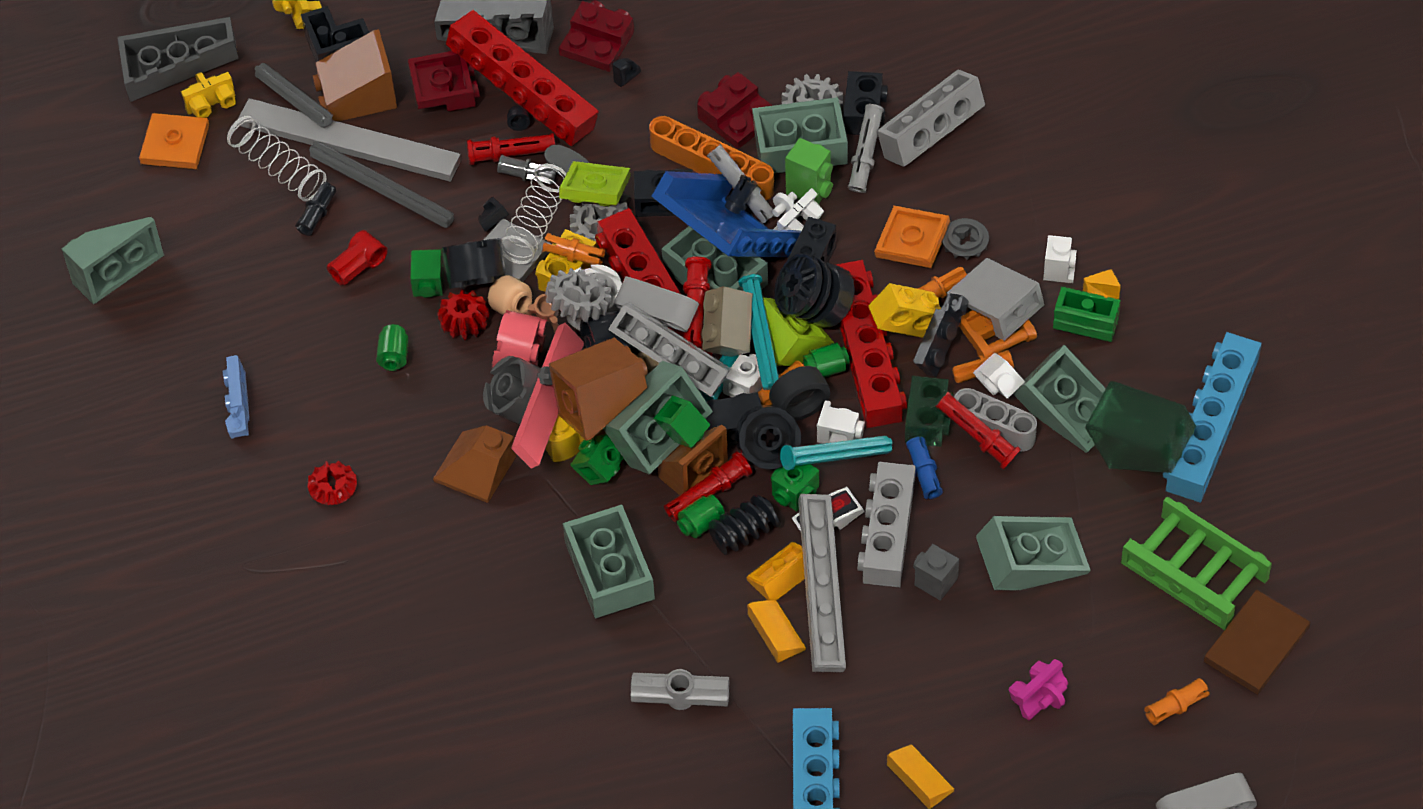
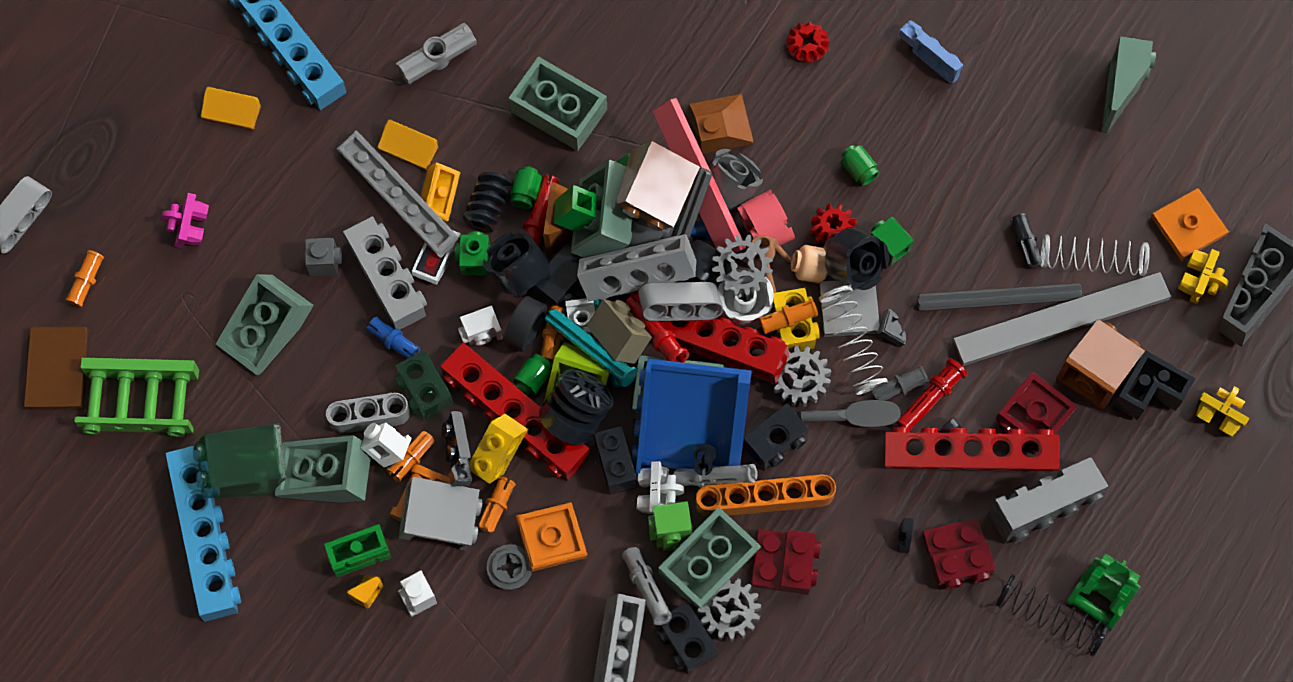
camera: 140 degrees right, 15 degrees up
dark grey axle [255,63,333,128] -> none
red piece [327,230,388,286] -> none
lime plate [559,161,630,206] -> none
teal axle [780,436,893,470] -> none
red pin [935,392,1021,470] -> none

